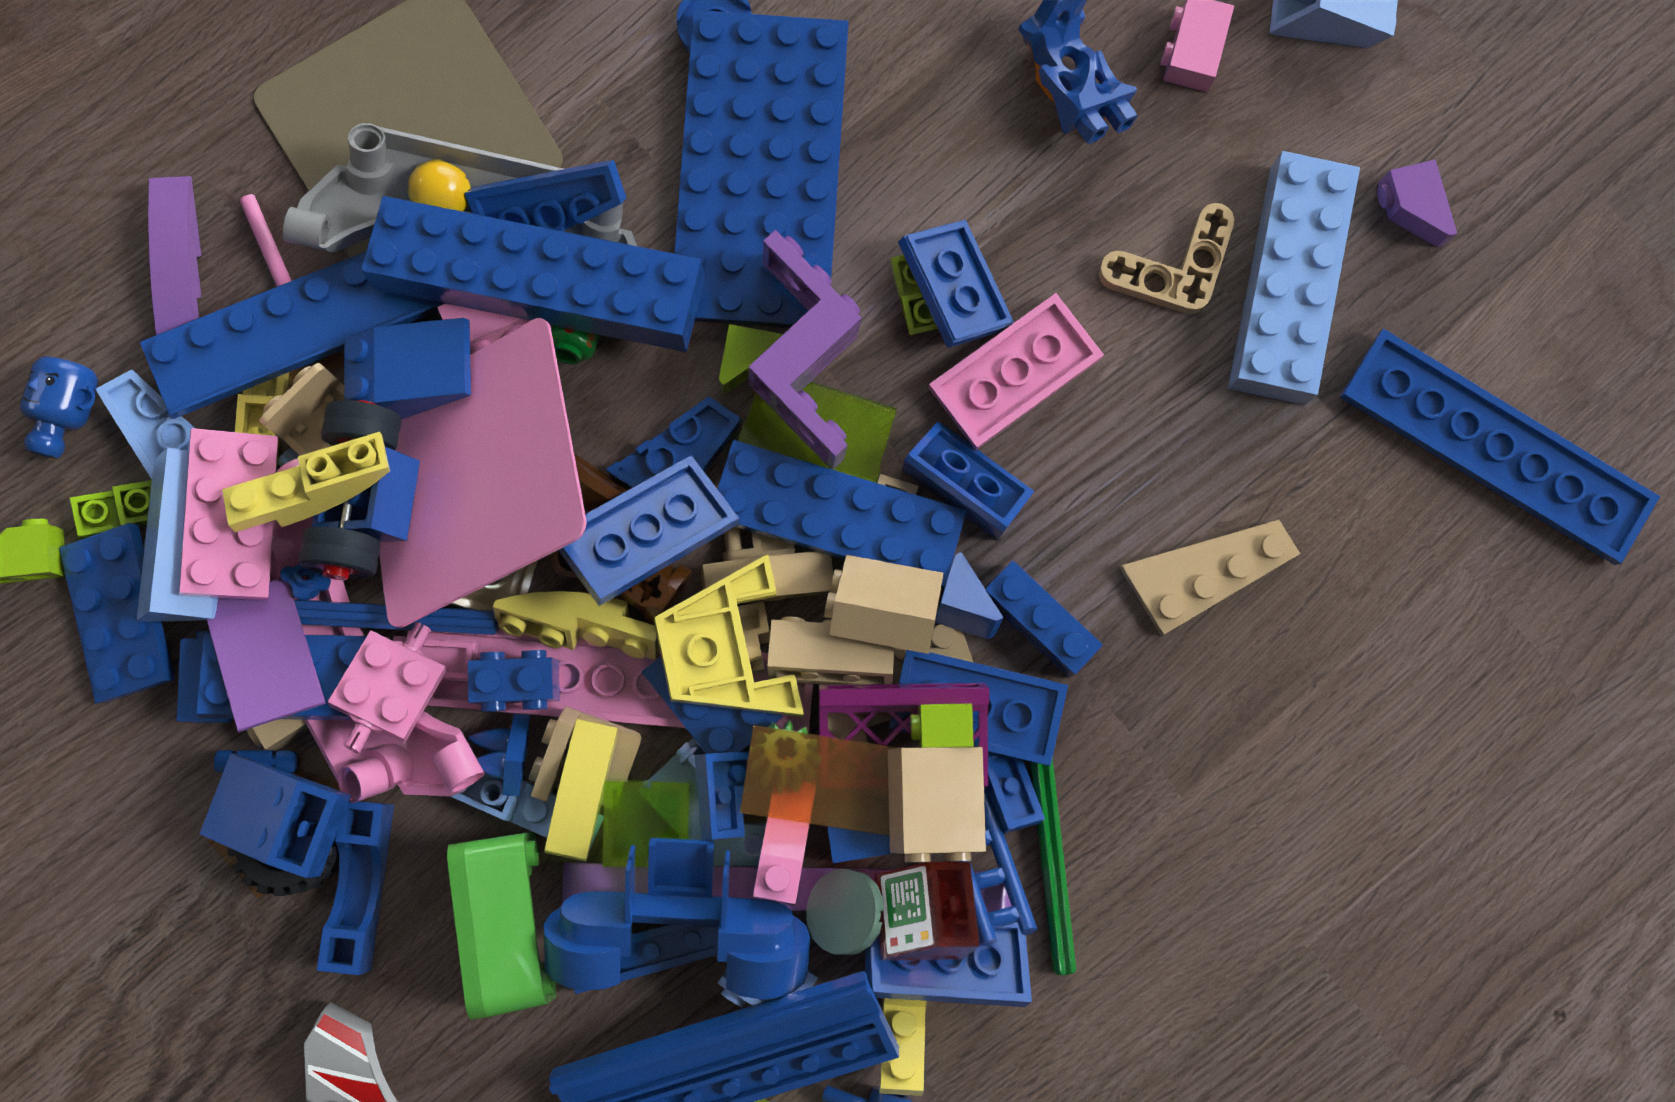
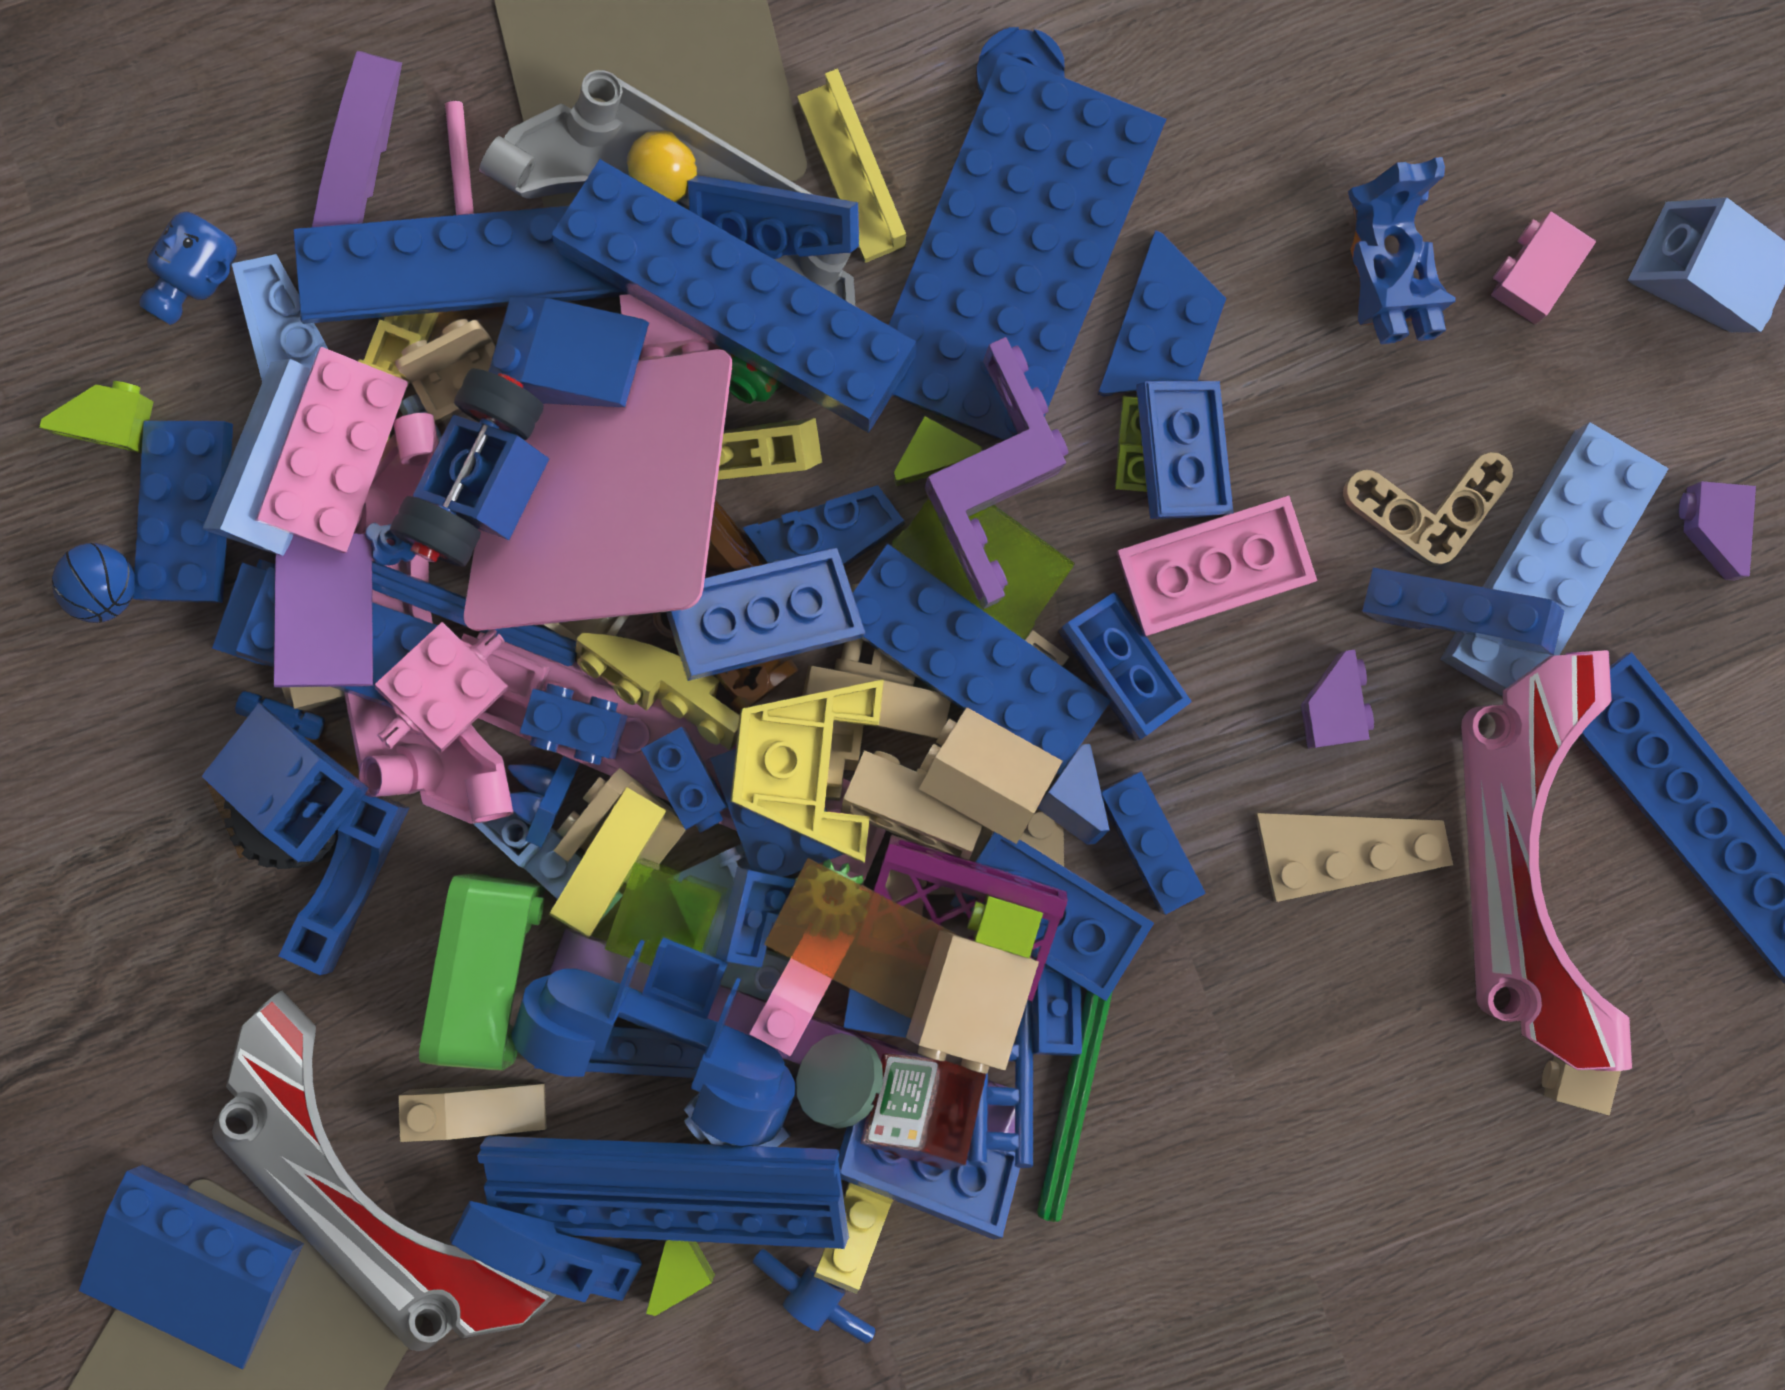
camera: 25 degrees right, 5 degrees up
lime slope [70,480,152,540] -> none
light yellow slope [222,432,390,532] -> none
none -> blue piece [52,543,135,623]
none -> tan slope [399,1083,547,1142]
none -> blue brick [641,727,728,833]
none -> light yellow slope [717,418,822,480]
none -> light yellow fence [797,68,906,263]
none -> blue wing [1098,230,1226,397]
none -> medium lavender slope [1301,650,1374,749]
none -> blue arch [1362,568,1564,655]
none -> bright pink panel [1461,651,1632,1071]
none -> tan brick [1542,1056,1621,1116]

